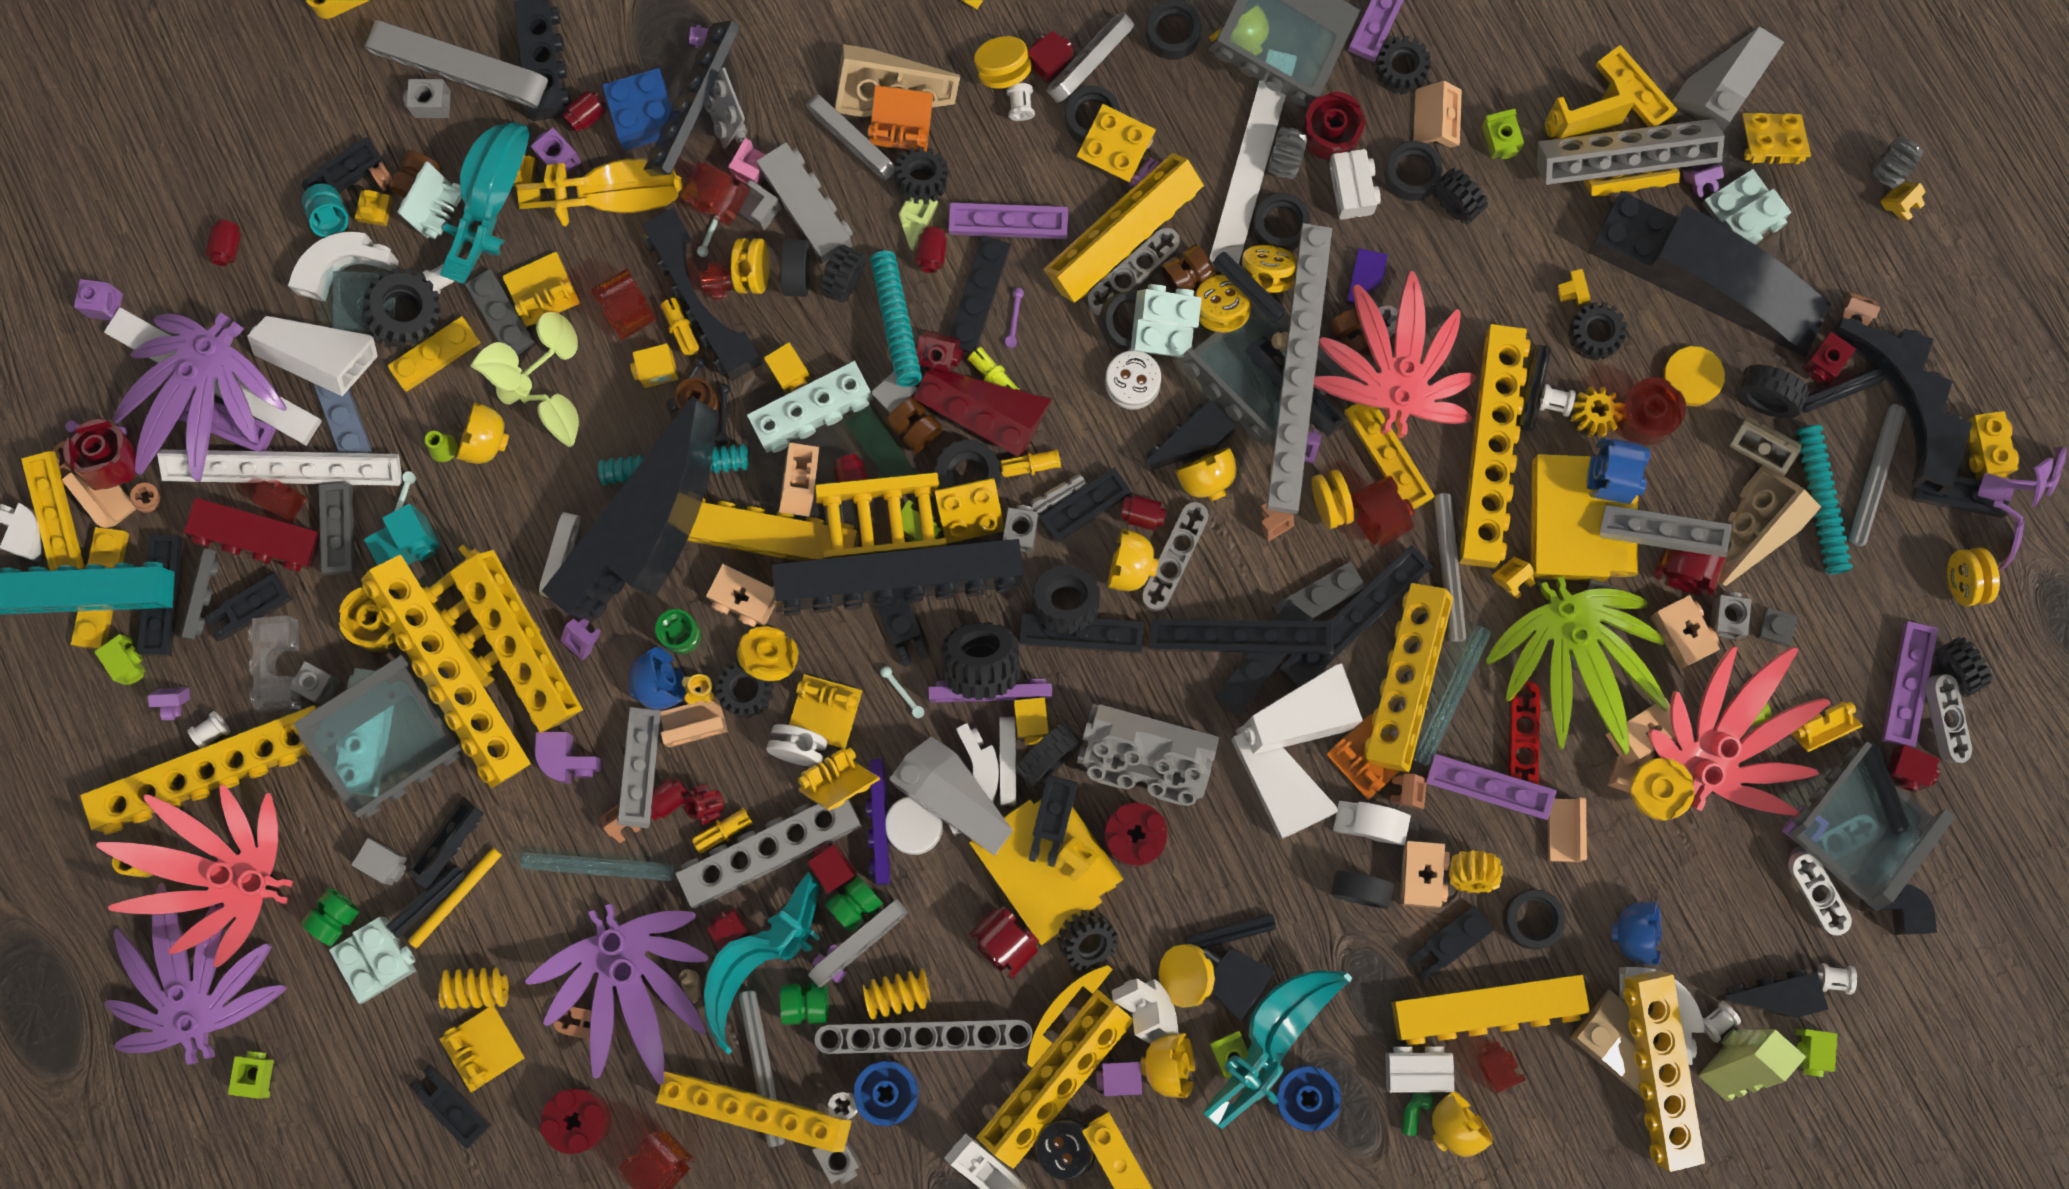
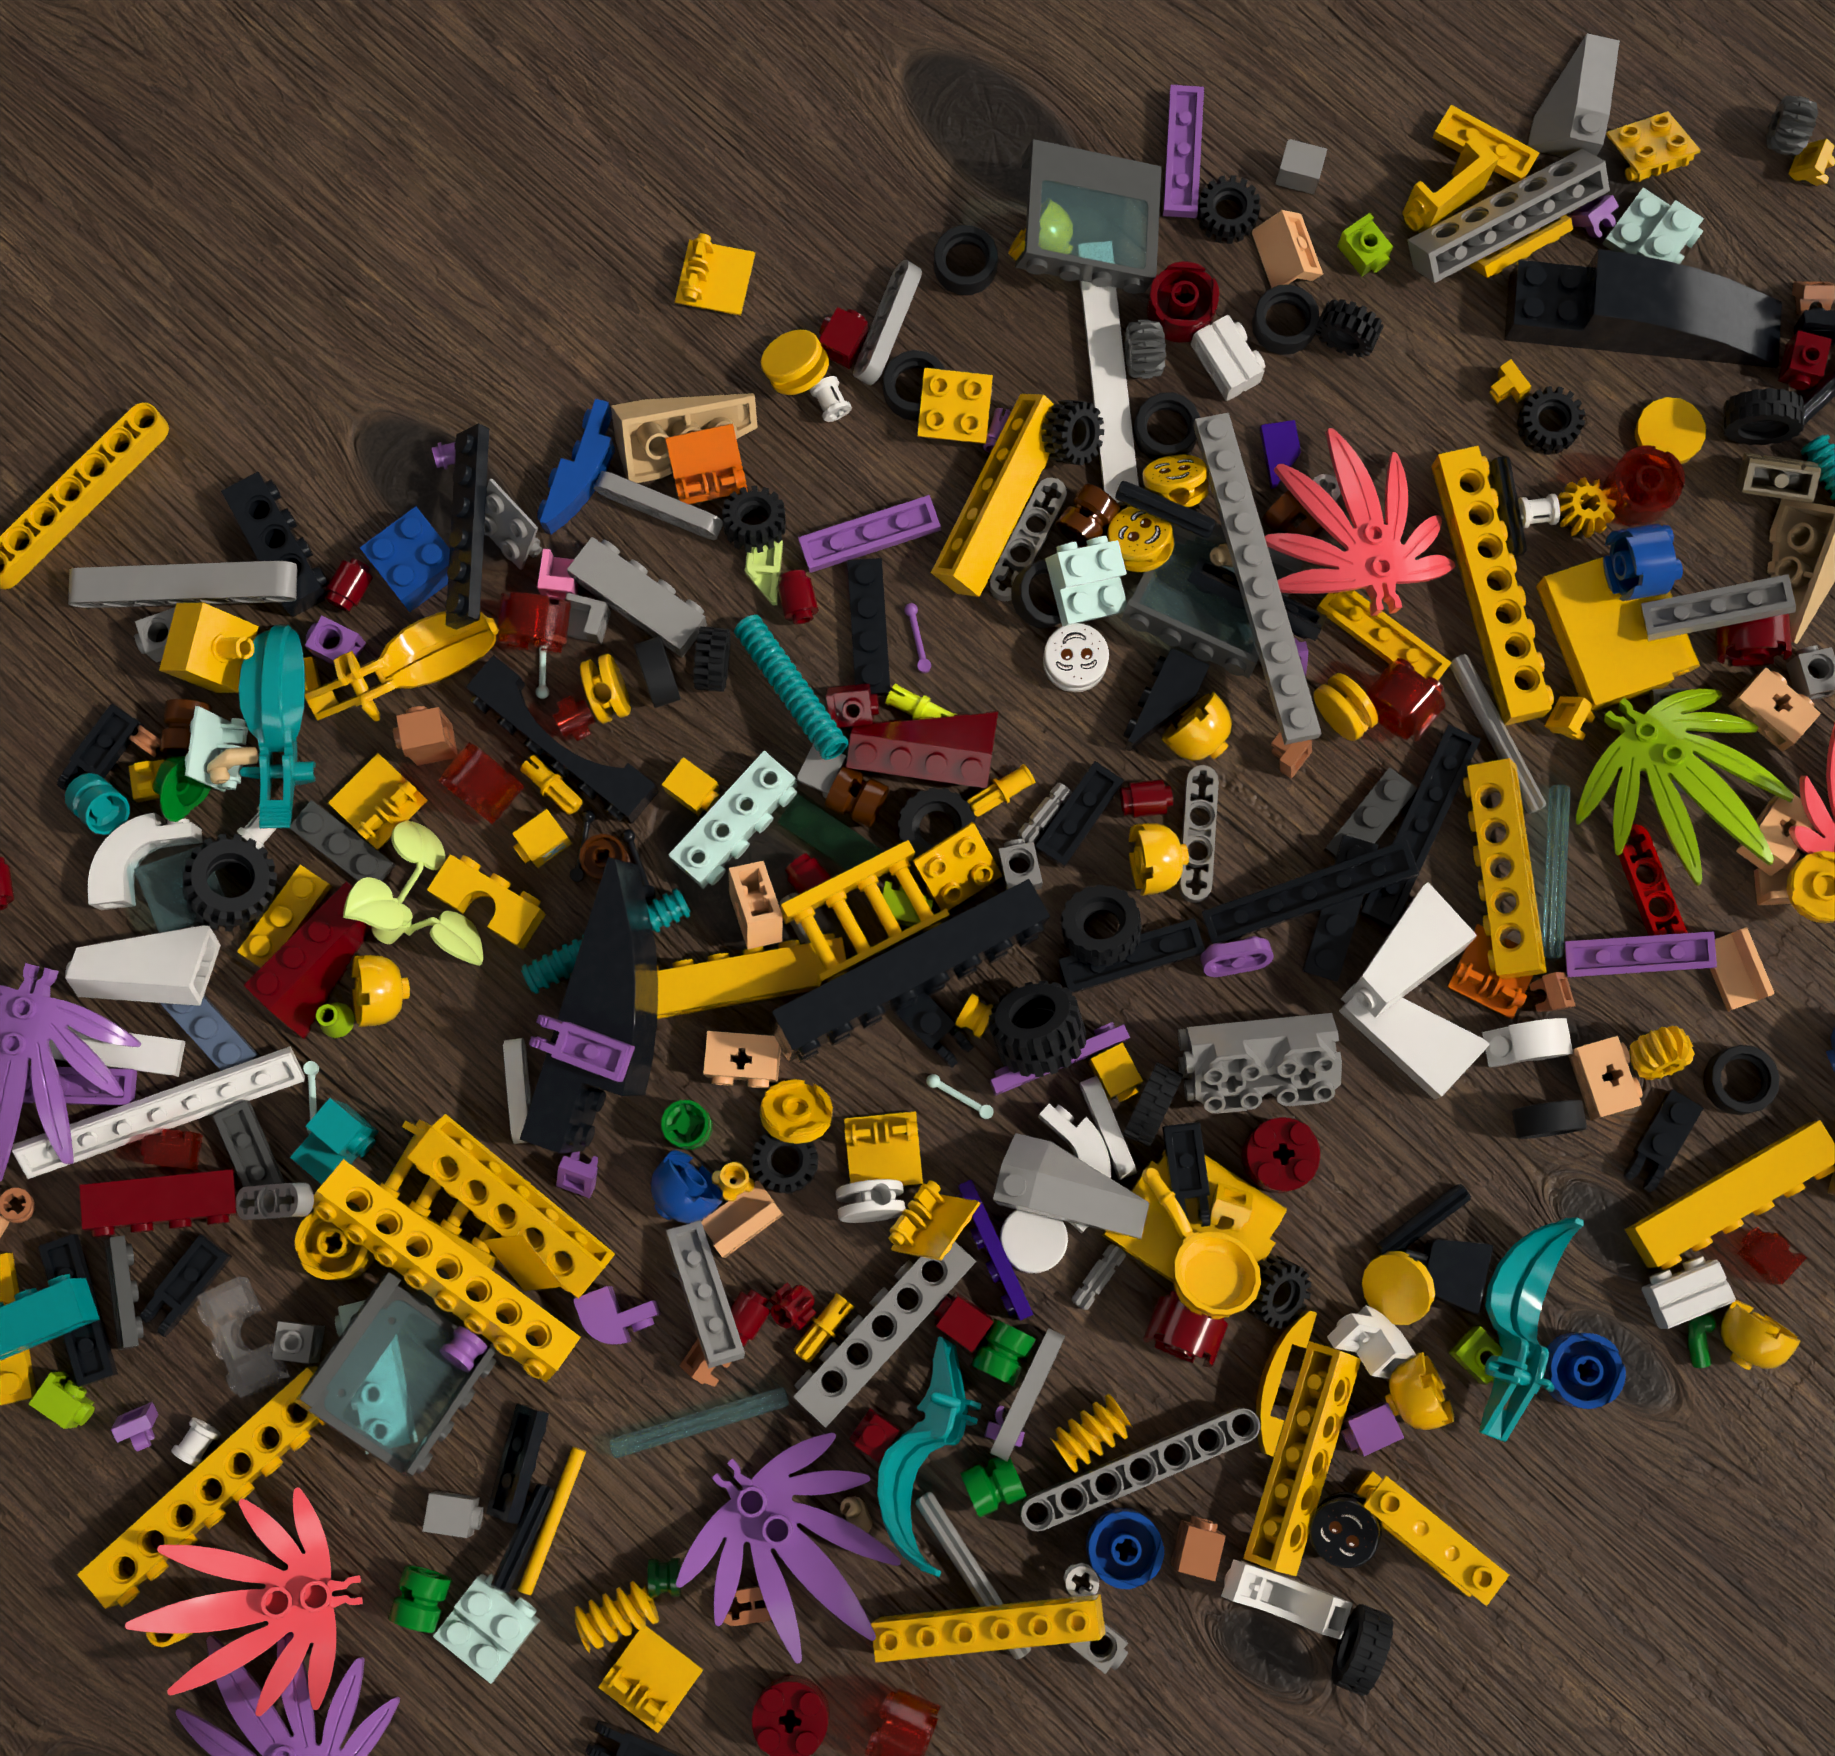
camera: 25 degrees left, 0 degrees up
none -> green piece [153,756,212,822]
none -> yellow brick [159,602,259,693]
none -> tan arm [207,747,258,784]
none -> light grey beam [236,1183,314,1220]
none -> dark red wedge [243,881,372,1039]
none -> nougat brick [393,706,458,766]
none -> yellow arch [427,854,546,950]
none -> medium lavender wheel [440,1326,487,1373]
none -> yellow sticker [483,1235,564,1291]
none -> medium lavender hinge [529,1015,635,1082]
none -> blue slope [537,398,615,535]
none -> dark green wheel [648,1558,681,1598]
none -> yellow wheel [955,993,993,1039]
none -> black tyre [1042,400,1105,465]
none -> light grey axle [1072,1244,1126,1310]
none -> yellow piece [1142,1167,1261,1319]
none -> nougat brick [1171,1516,1226,1581]
none -> medium lavender plate [1200,936,1274,977]
none -> light grey panel [1275,139,1327,195]

